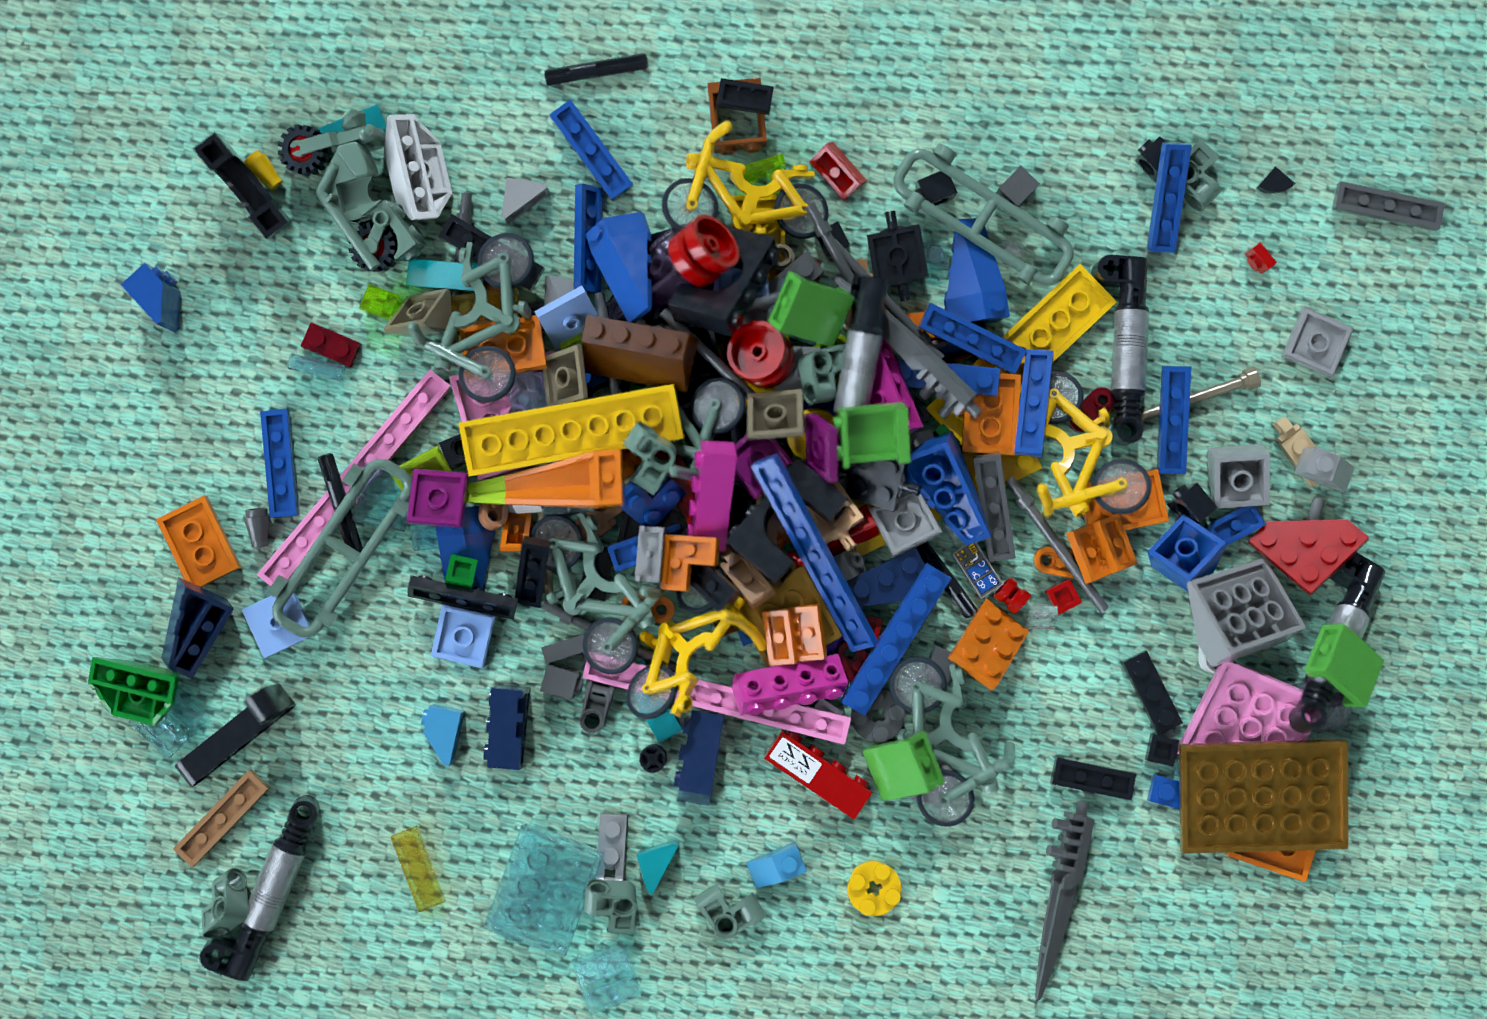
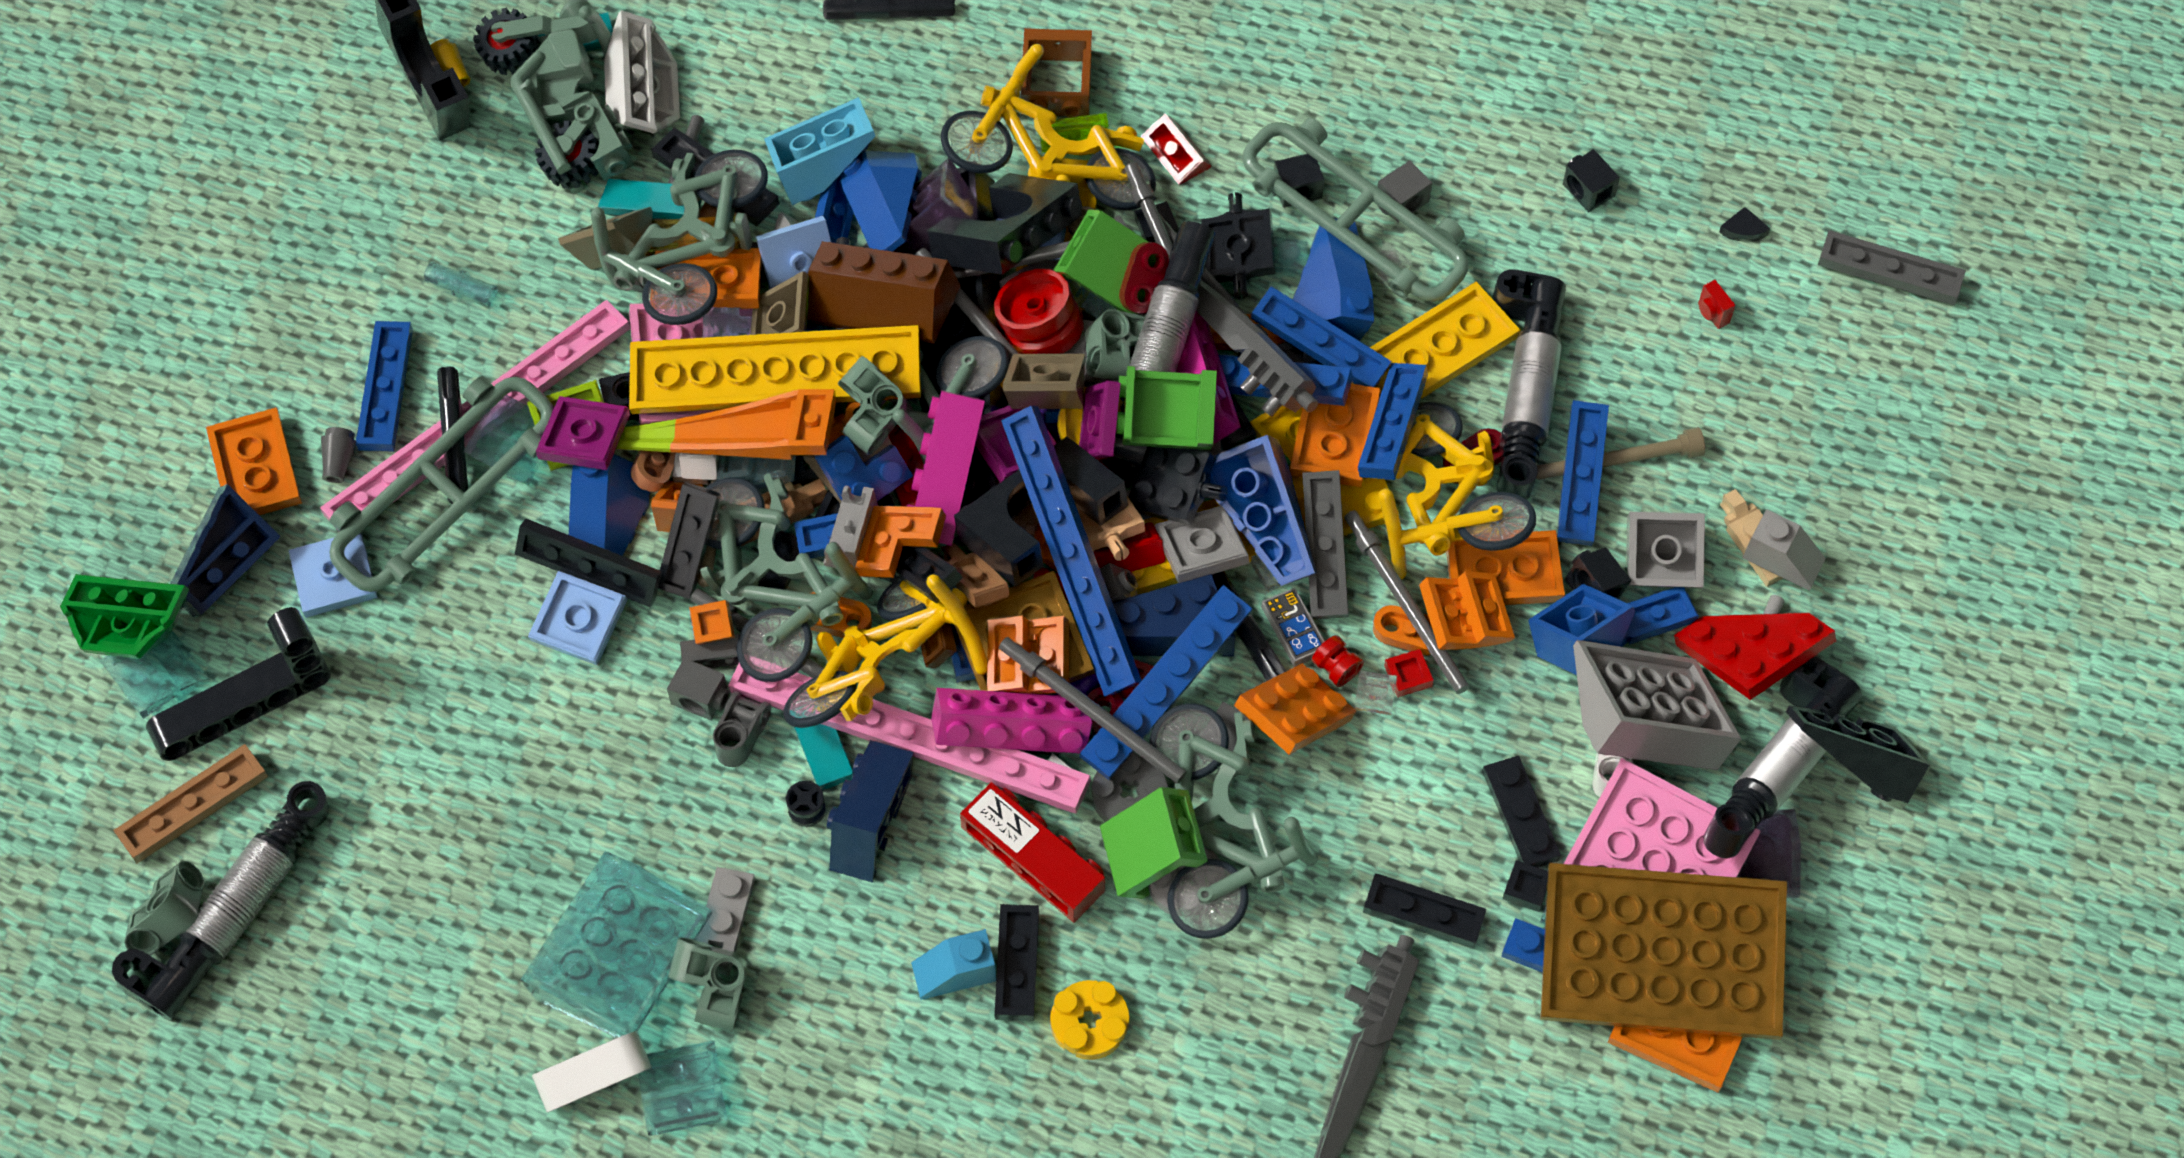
camera: 10 degrees right, 25 degrees down
blue slope [120,263,181,332] -> none
dark red plate [300,322,362,368] -> none
clear neon green panel [359,284,404,322] -> none
clear yellow tile [390,825,446,912] -> none
clear light blue slope [411,524,439,551] -> none
dark azure slope [421,704,465,766] -> none
green plate [445,554,478,588] -> none
dark blue wedge [483,684,531,770] -> none
light grey slope [501,178,550,225] -> none
blue plate [549,99,633,202] -> none
teal slope [637,840,679,895] -> none
red wheel [668,214,739,287] -> none
sand green piece [694,884,767,939] -> none
black plate [716,78,774,115] -> none
blue plate [1146,142,1192,253] -> none
sand green piece [1184,139,1221,212] -> none
light grey plate [1281,307,1354,378] -> none
bright green panel [1304,624,1384,707] -> none
none -> white beam [532,1030,652,1113]
none -> orange tile [689,600,735,645]
none -> medium azure slope [764,97,876,205]
none -> black plate [994,904,1039,1021]
none -> dark grey bar [999,637,1187,784]
none -> dark red plate [1119,242,1169,313]
none -> black wedge [1786,705,1930,803]

